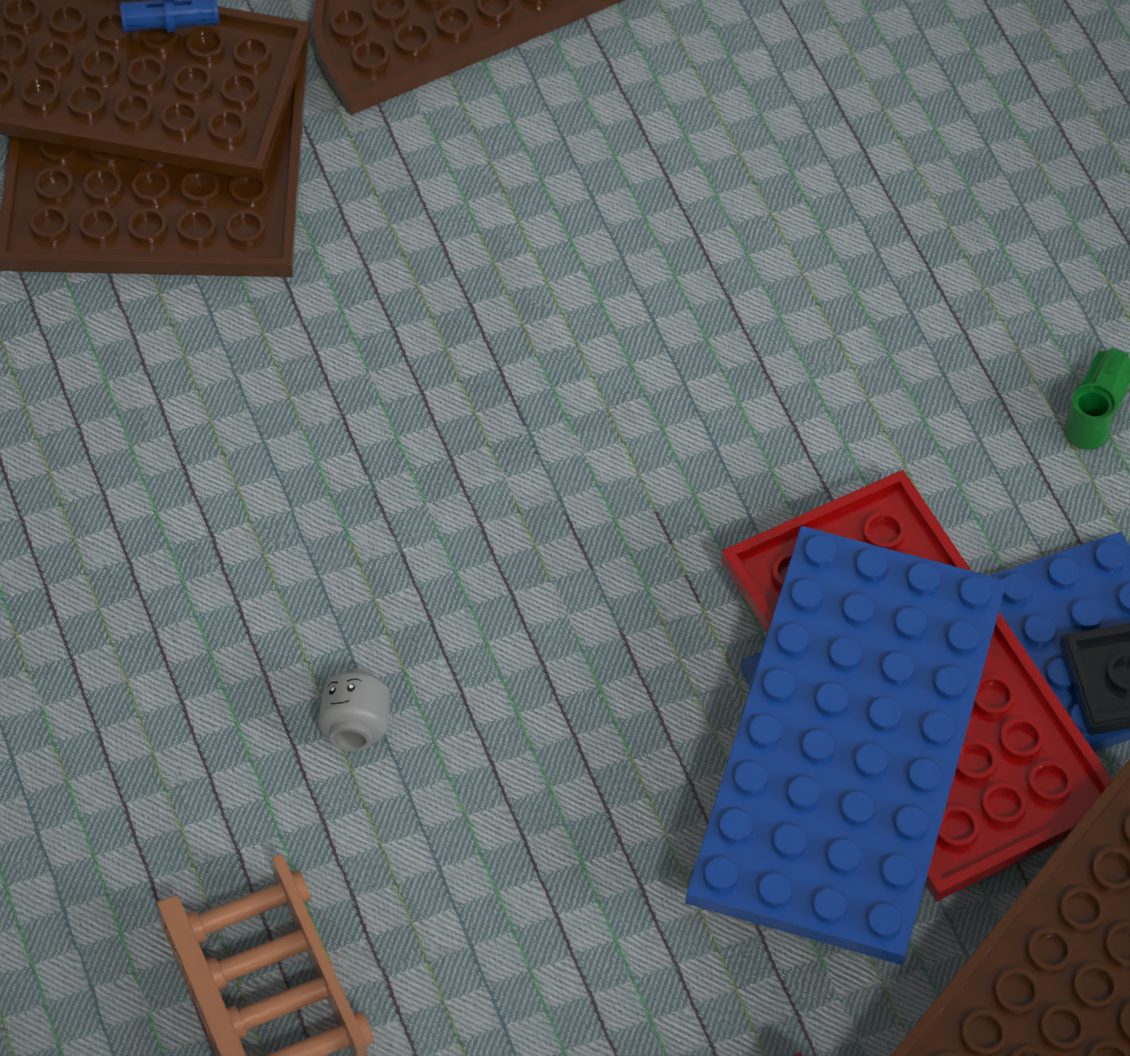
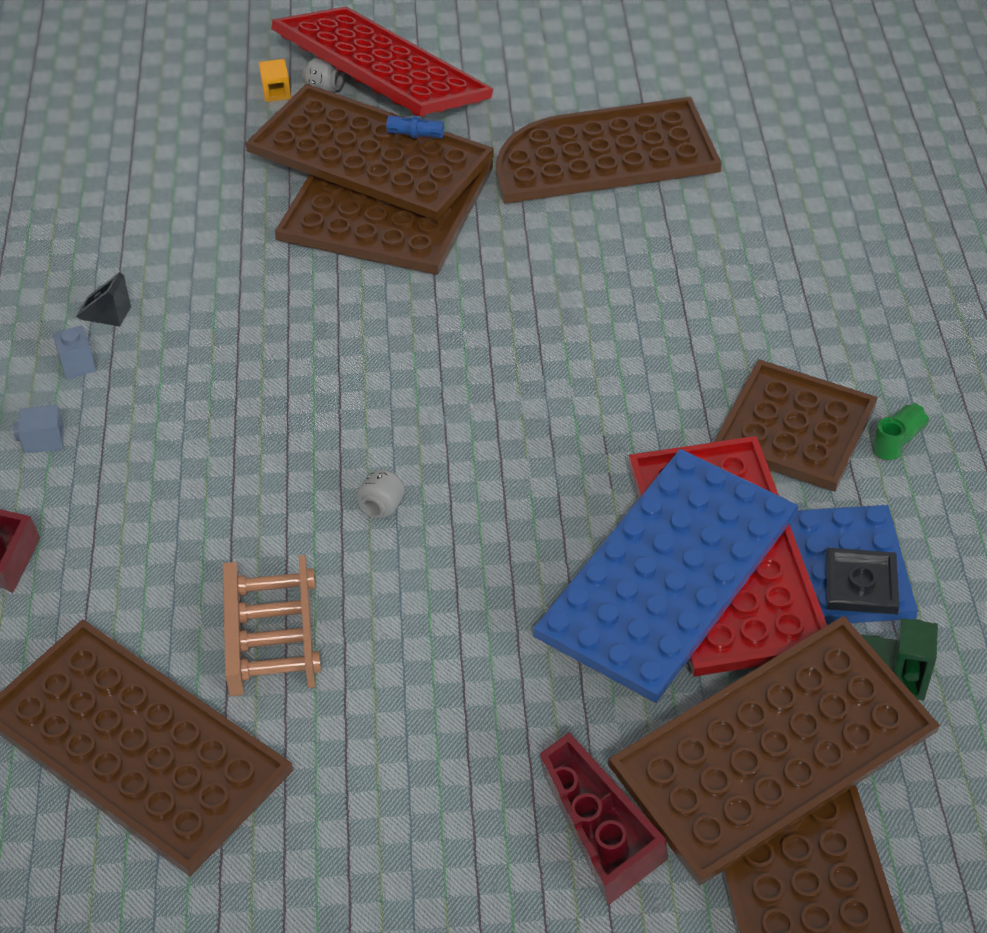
camera: 20 degrees right, 10 degrees down
none -> reddish brown plate [714,359,878,492]

